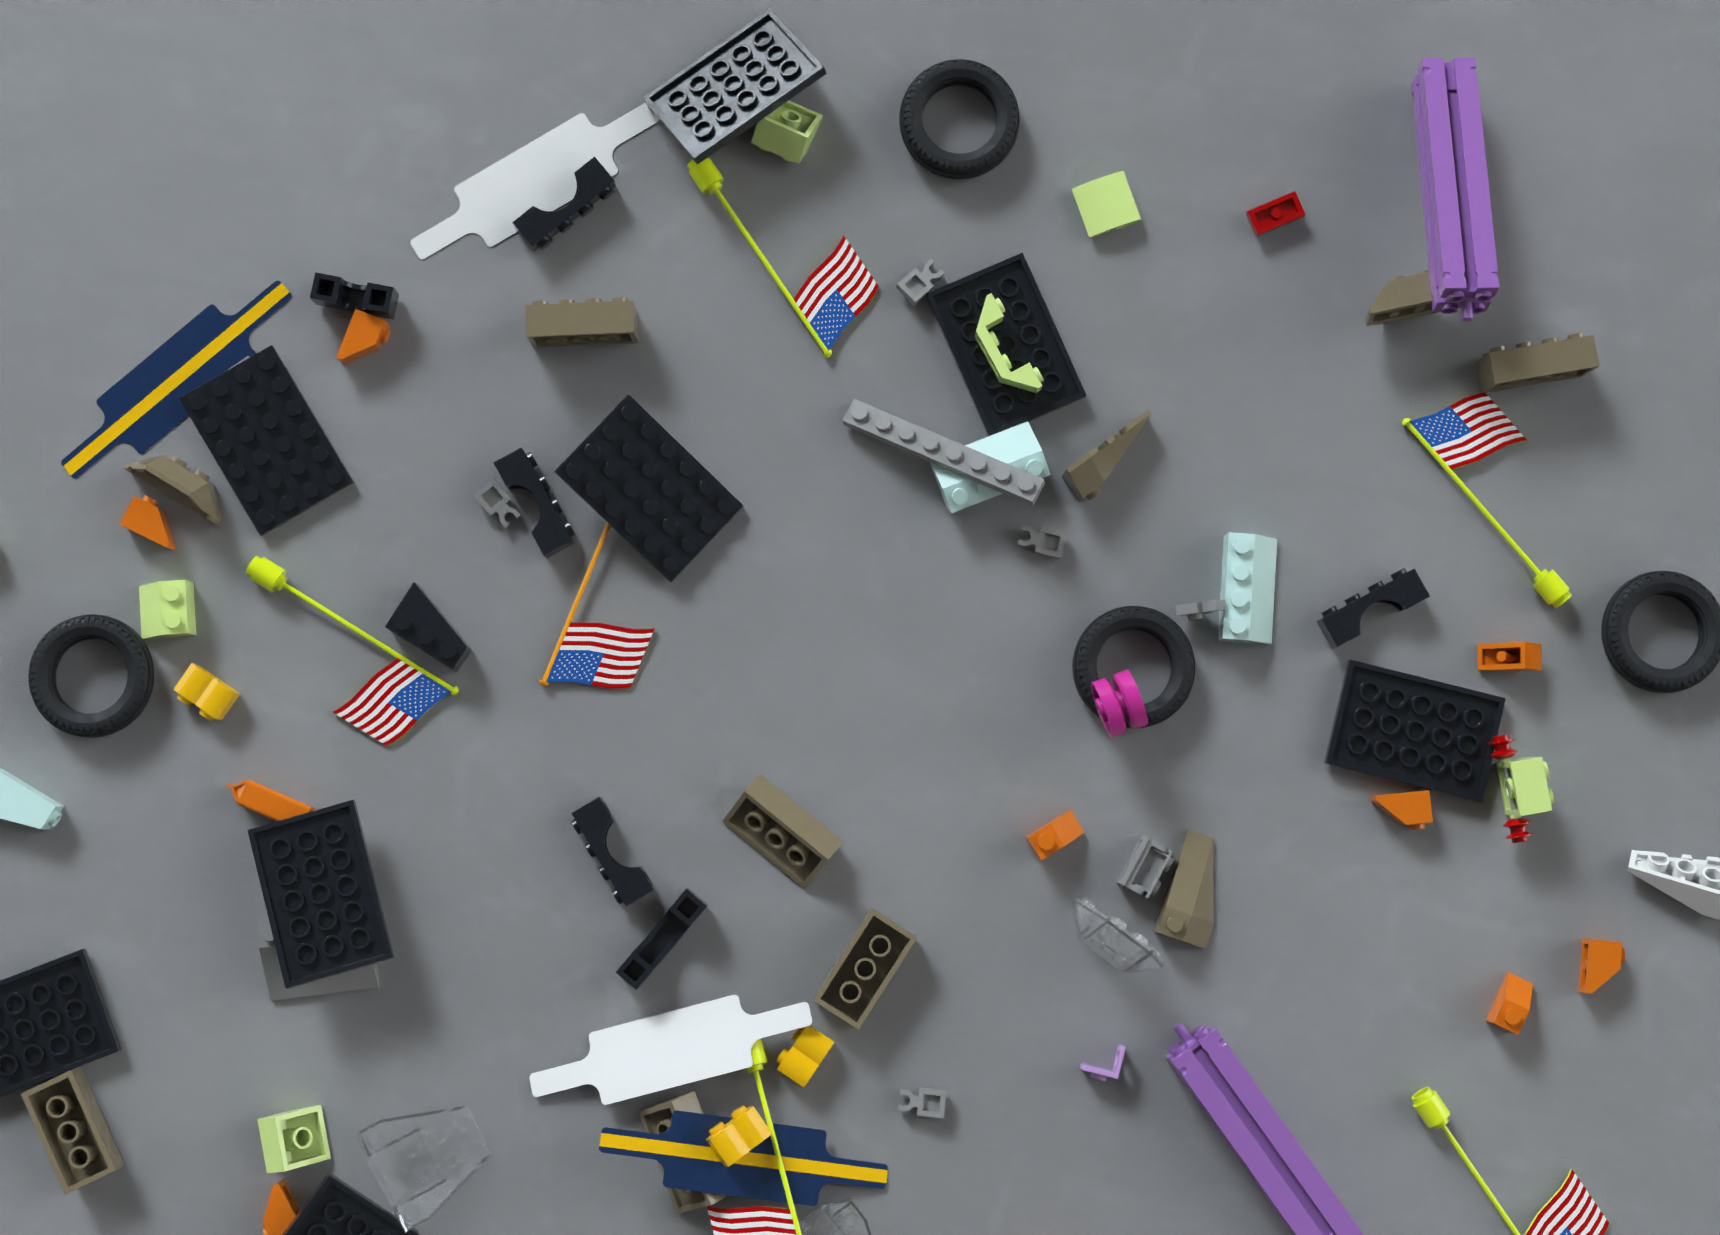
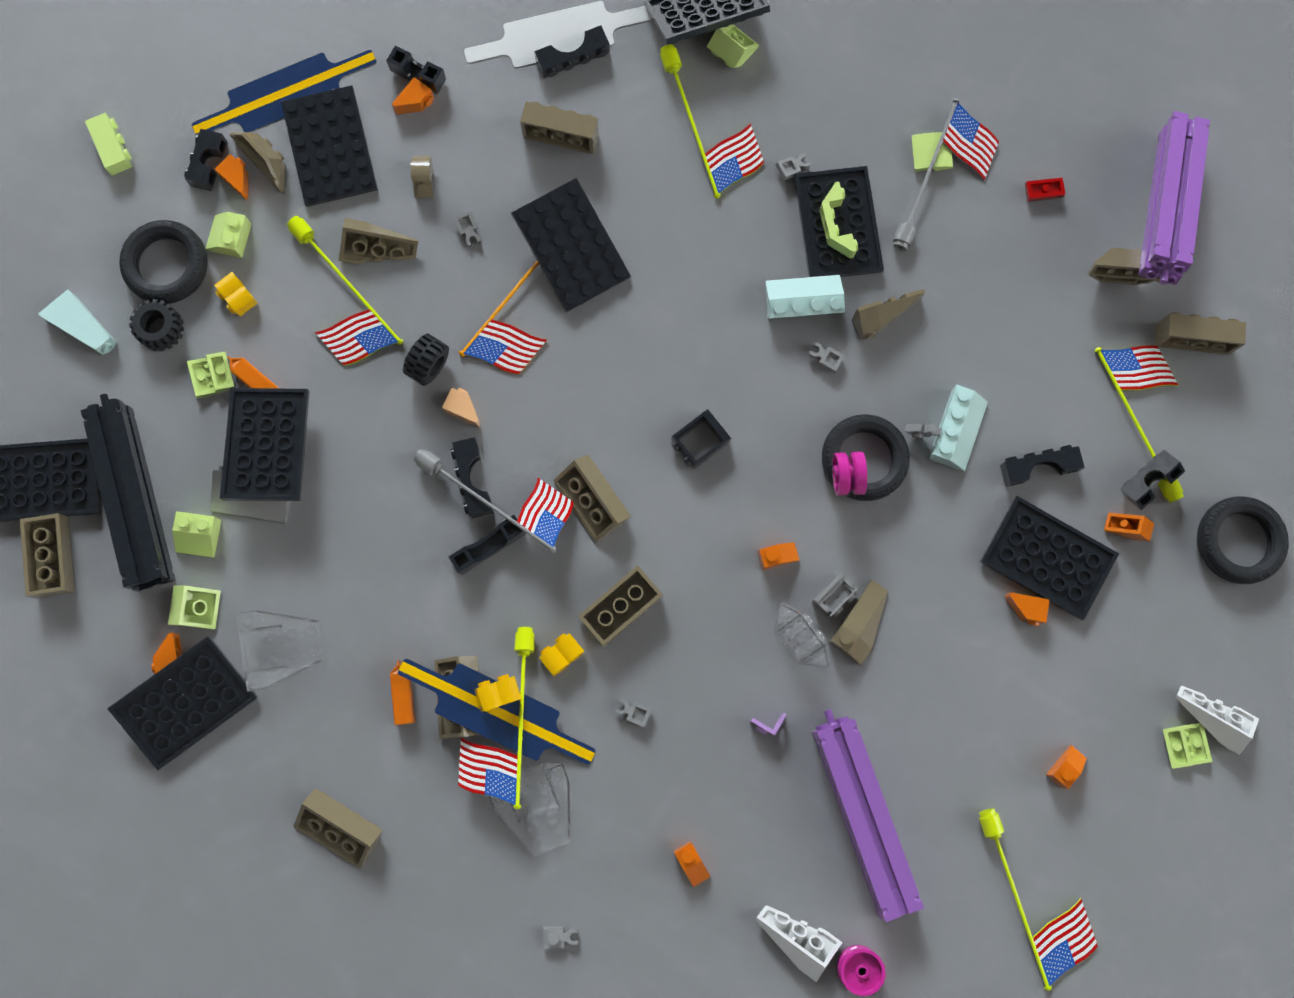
camera: 20 degrees right, 5 degrees down
black wedge [385,582,472,672] -> none
black arch [493,447,575,558] -> none
white sticker [529,995,812,1105] -> none
light grey plate [842,399,1045,506] -> none
black tyre [899,59,1020,179] -> none
yellowish green brick [1488,734,1554,843] -> none
orange slope [1578,938,1625,994] -> none
none -> black brick [81,394,176,592]
none -> black tyre [129,299,184,351]
none -> yellowish green slope [172,511,222,558]
none -> black arch [184,129,227,191]
none -> yellowish green slope [187,352,234,399]
none -> dark tan wedge [338,218,419,264]
none -> orange piece [390,660,416,725]
none -> black tyre [403,333,449,386]
none -> dark tan brick [411,155,434,198]
none -> flag [414,449,574,553]
none -> light nougat slope [442,388,480,427]
none -> black window [671,409,731,469]
none -> flag [893,98,999,251]
none -> black arch [1120,450,1185,510]
none -> yellowish green slope [1162,723,1212,769]

